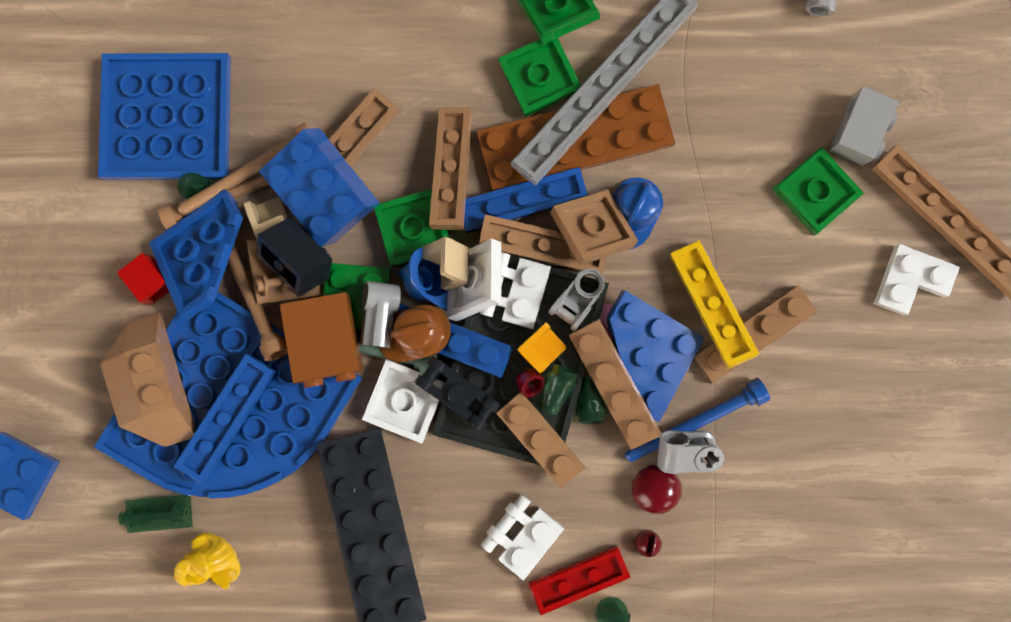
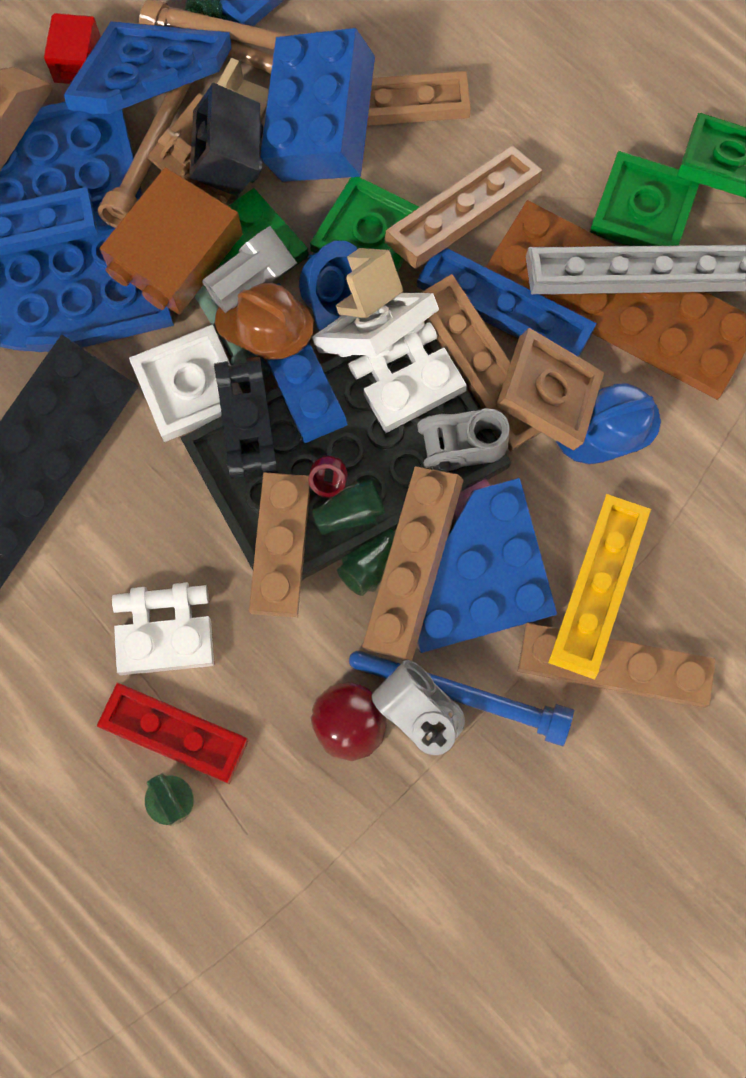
camera: 45 degrees right, 10 degrees down
light orange panel [517,323,566,374] -> none
dark red hinge [635,530,662,557] -> none

